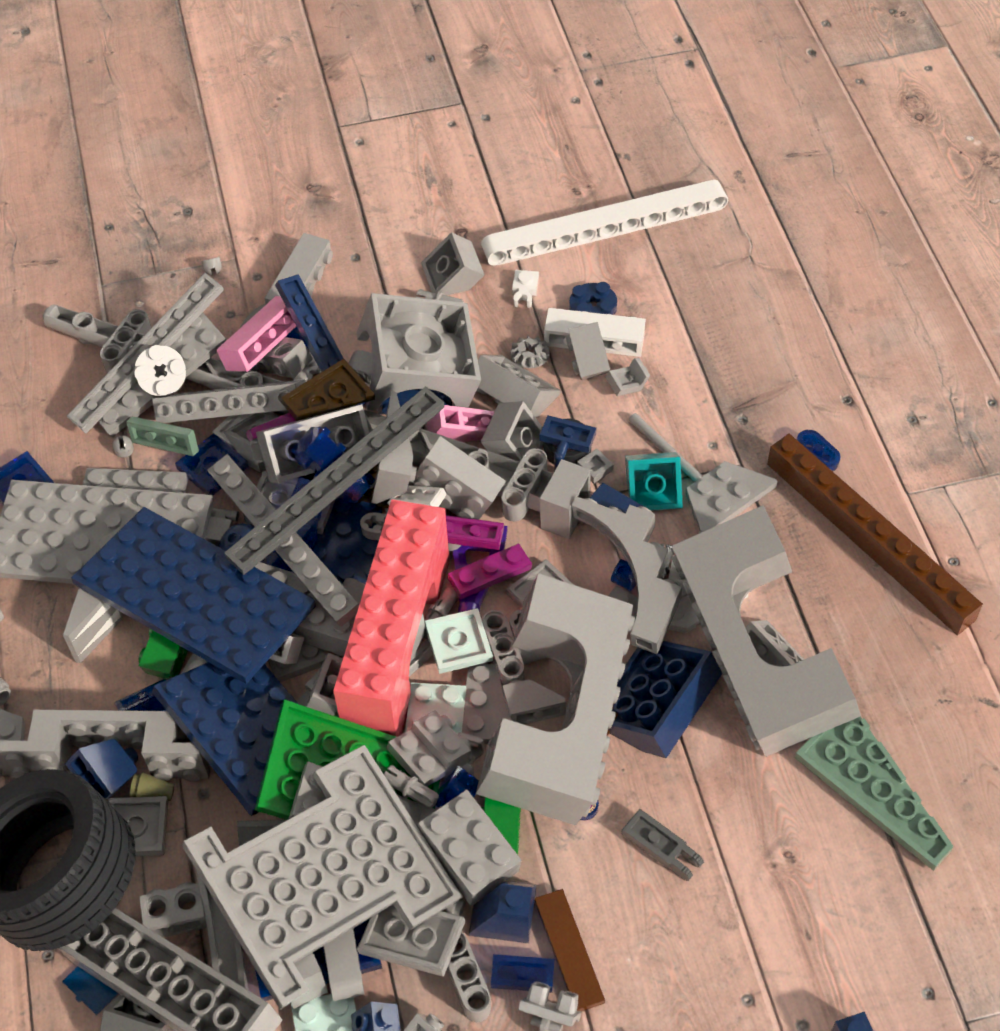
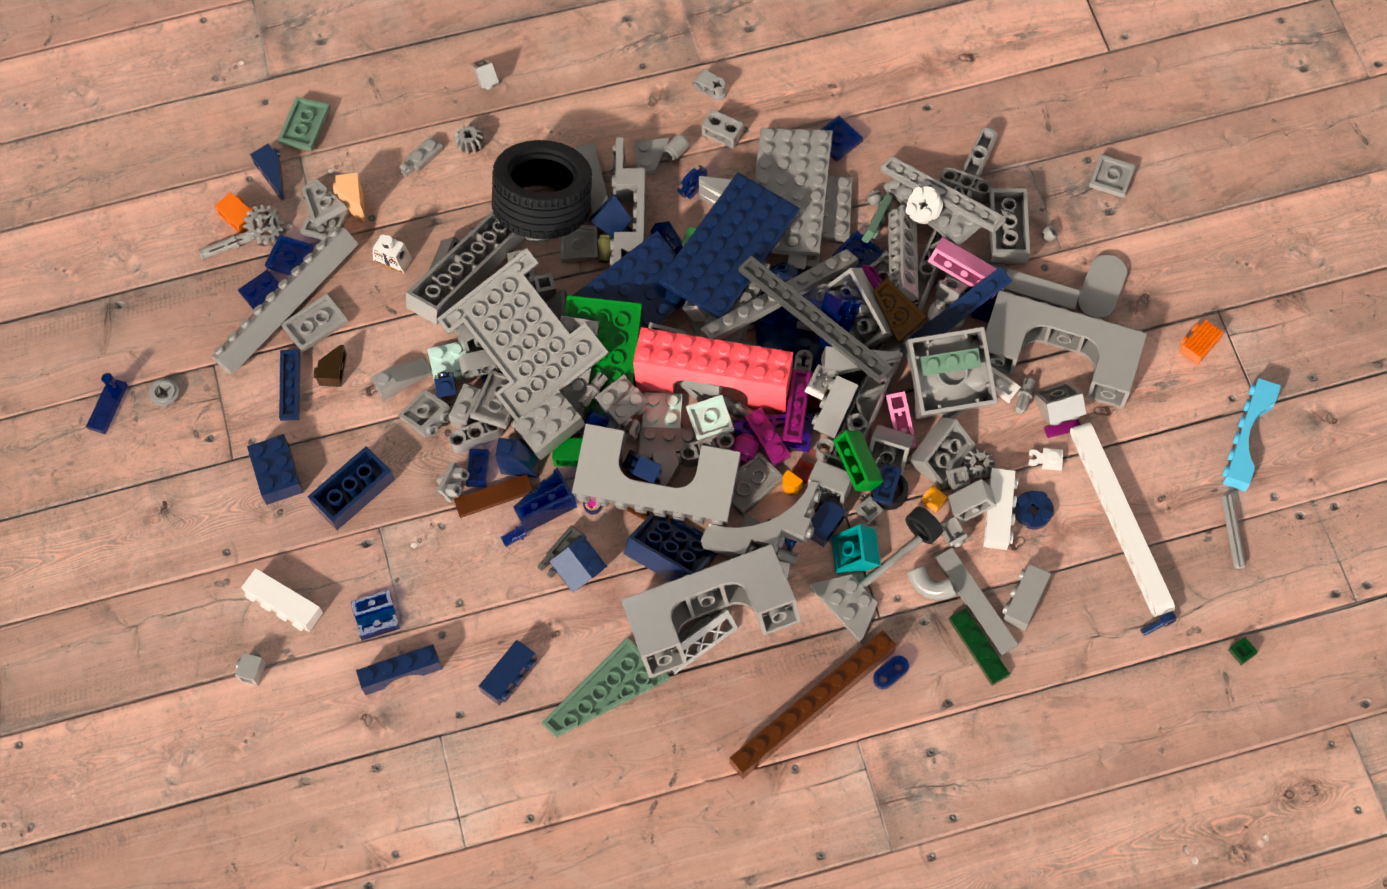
camera: 90 degrees right, 10 degrees up
none -> light grey brick [449,384,481,428]
none -> dark blue brick [479,639,537,706]
none -> clear blue pin [500,526,526,547]
none -> clear blue wedge [513,467,577,533]
none -> slope [549,535,608,593]
none -> dark blue brick [622,449,662,483]
none -> clear blue plate [677,165,708,199]
none -> magenta head [731,433,759,463]
none -> light orange brick [782,470,803,495]
none -> clear red plate [792,458,815,484]
none -> green brick [833,430,884,492]
none -> black tyre [905,507,943,544]
none -> light grey cylinder [907,566,958,601]
none -> sand green plate [920,348,981,376]
none -> light orange brick [922,486,949,513]
none -> light grey tile [935,548,1018,656]
none -> light grey plate [946,466,971,490]
none -> dark green plate [949,608,1010,686]
none -> light grey arch [985,291,1147,408]
none -> light grey brick [988,188,1030,264]
none -> light grey brick [1002,564,1051,631]
none -> magenta window [1044,419,1081,438]
none -> light grey tile [1077,255,1127,319]
none -> light grey plate [1089,154,1135,198]
none -> dark blue bar [1140,611,1177,636]
none -> orange brick [1180,319,1223,365]
none -> medium azure arch [1222,378,1281,492]
none -> light grey axle [1222,495,1246,569]
none -> dark green plate [1228,637,1258,666]

